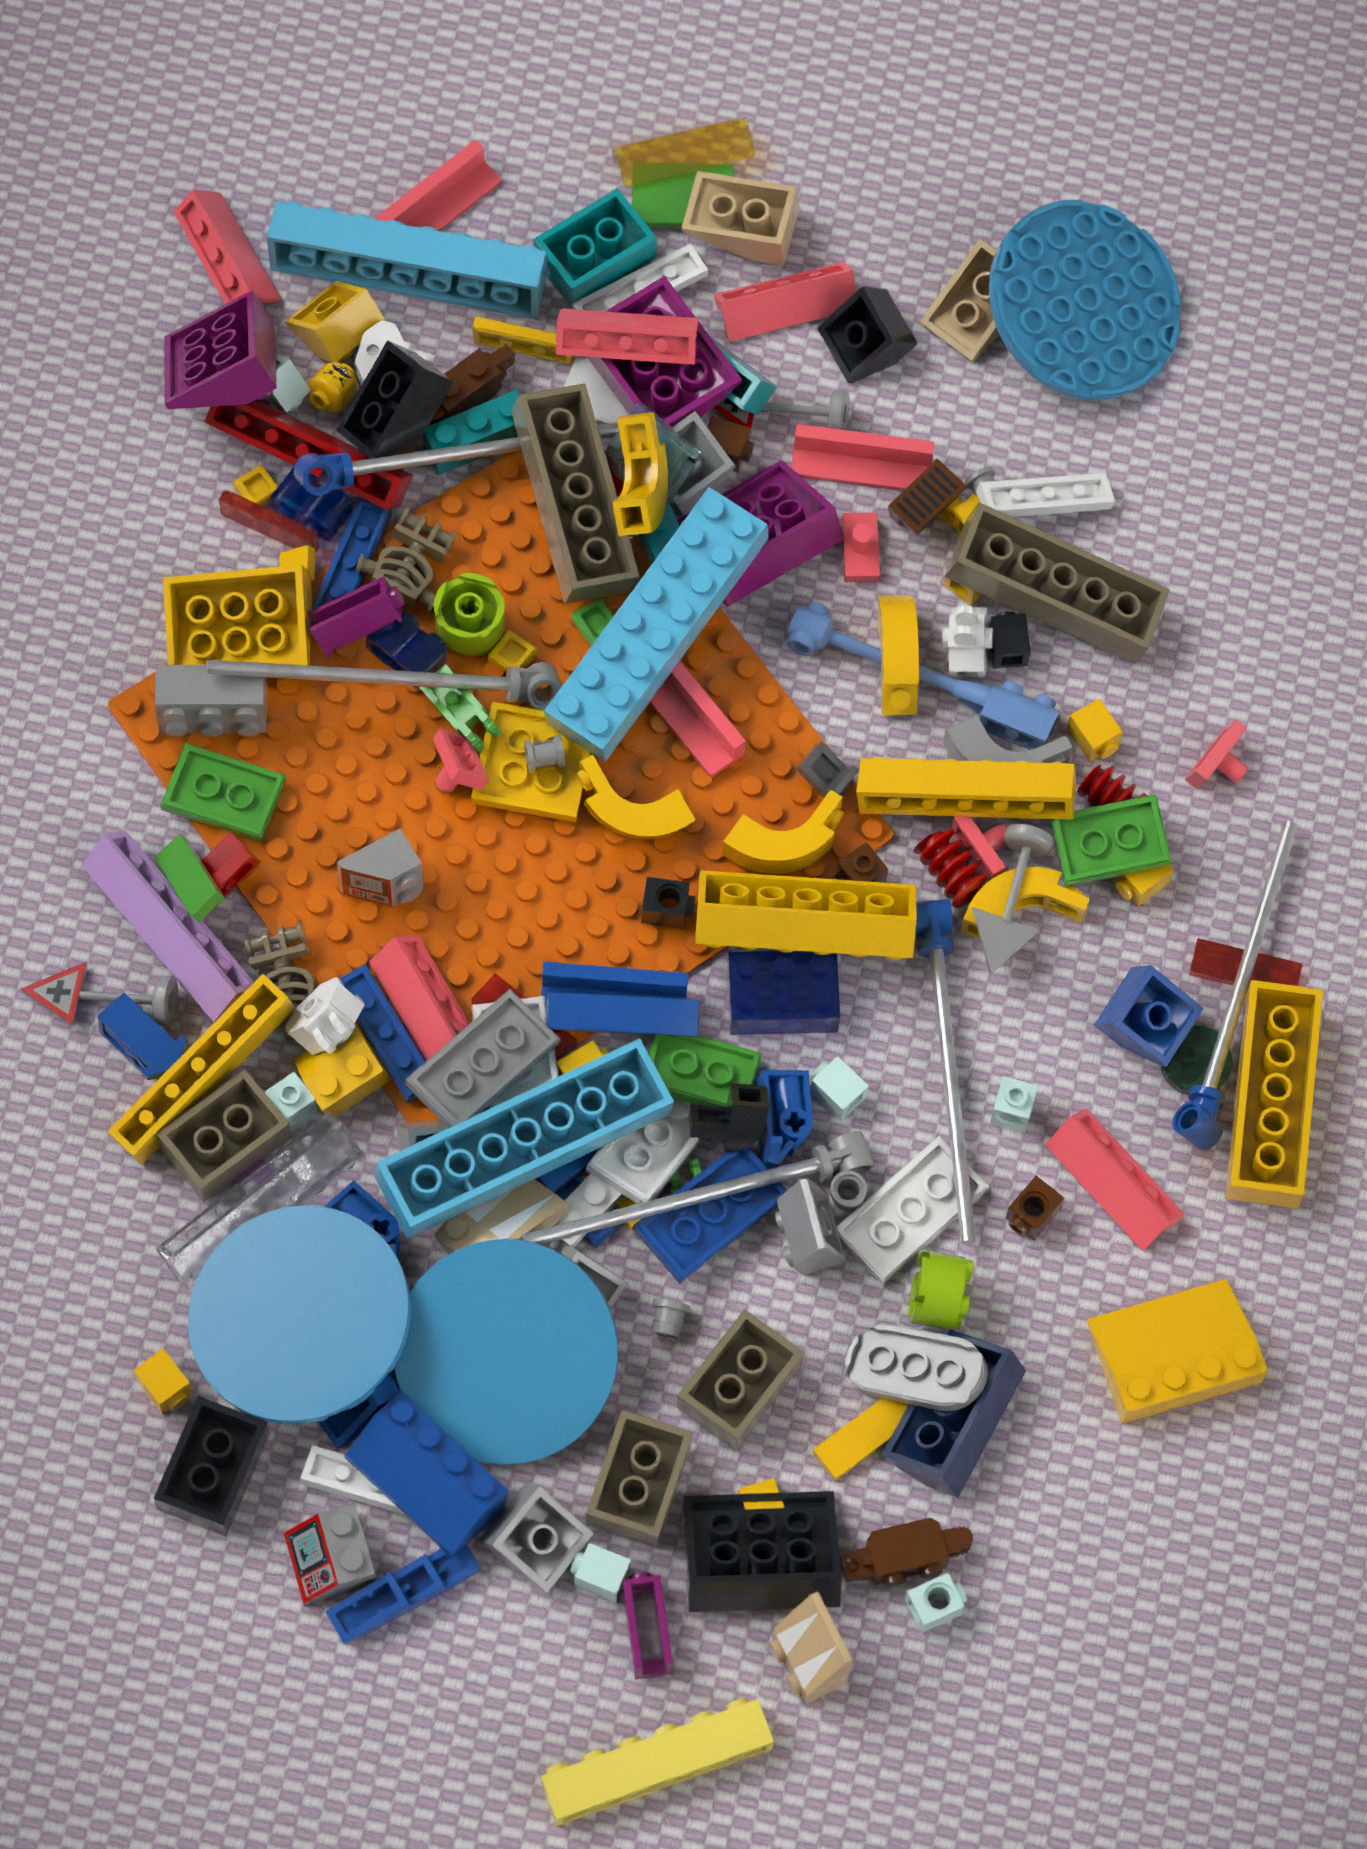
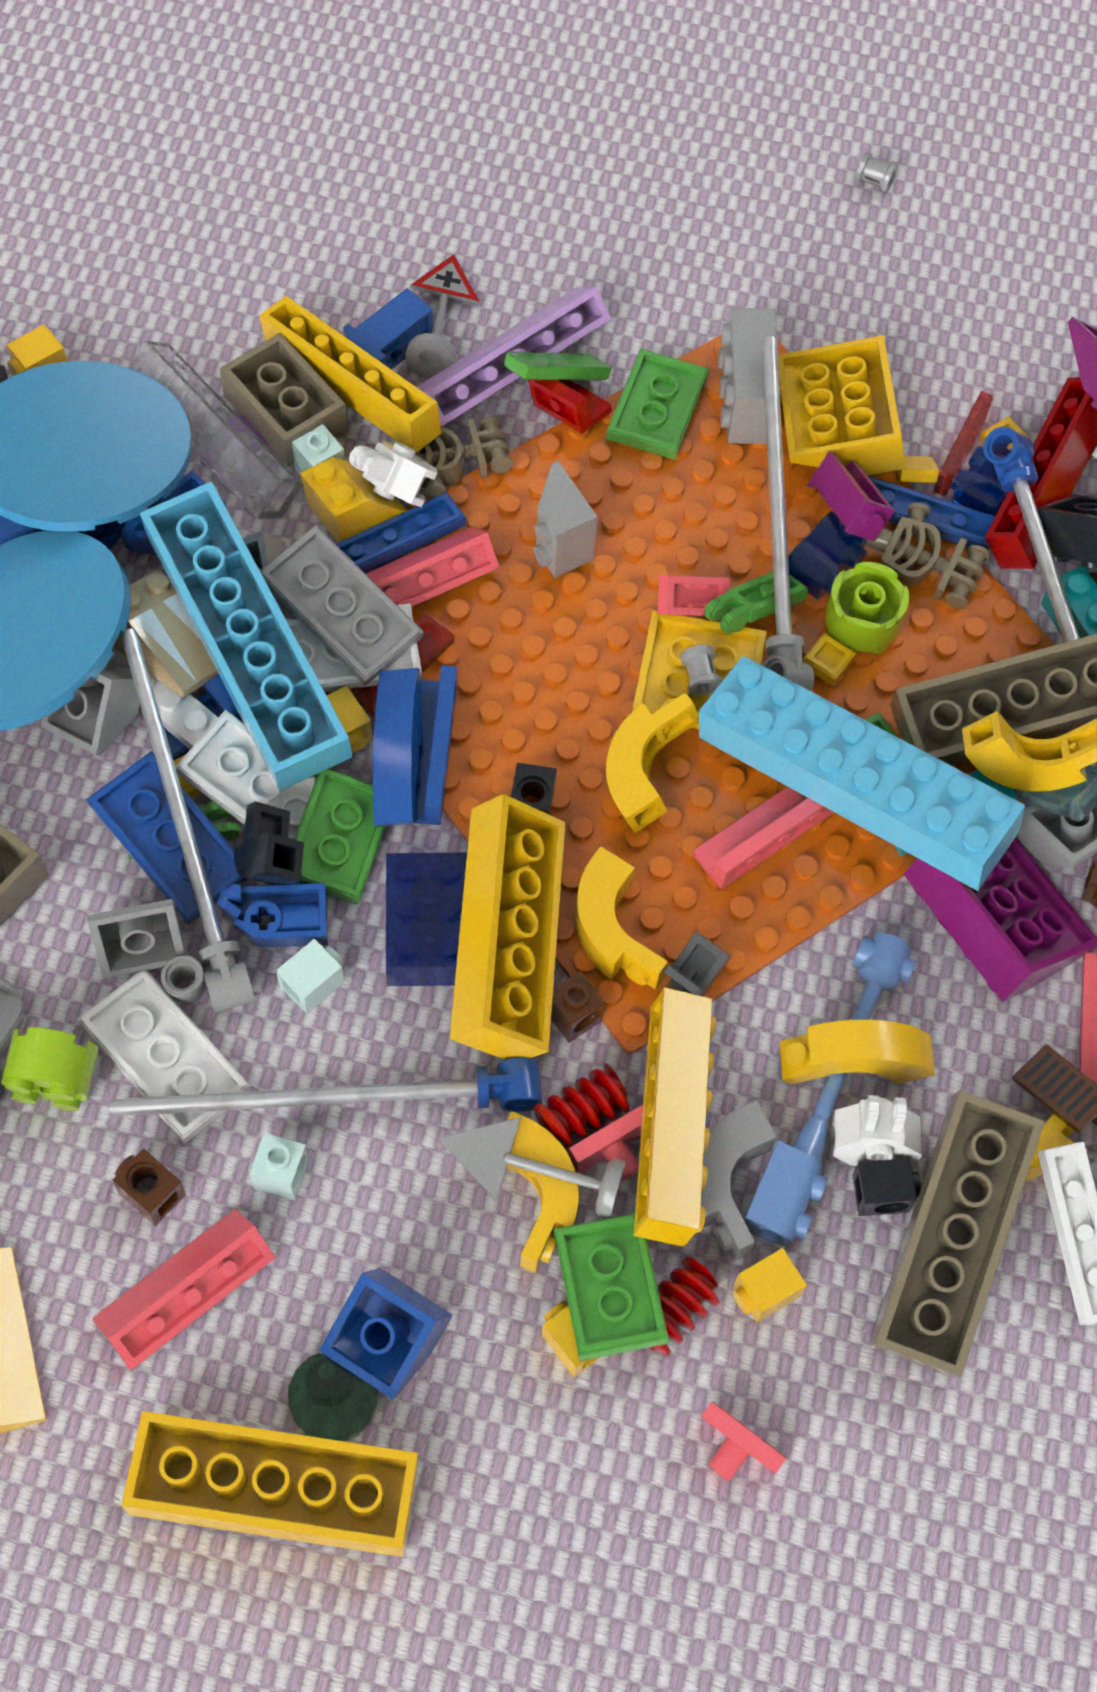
camera: 90 degrees right, 5 degrees down
light grey piece [652,1298,690,1338] -> none
coral tile [842,513,880,582] -> none
flat silver piece [1172,820,1297,1150] -> none
clear red tile [1188,938,1303,987] -> none

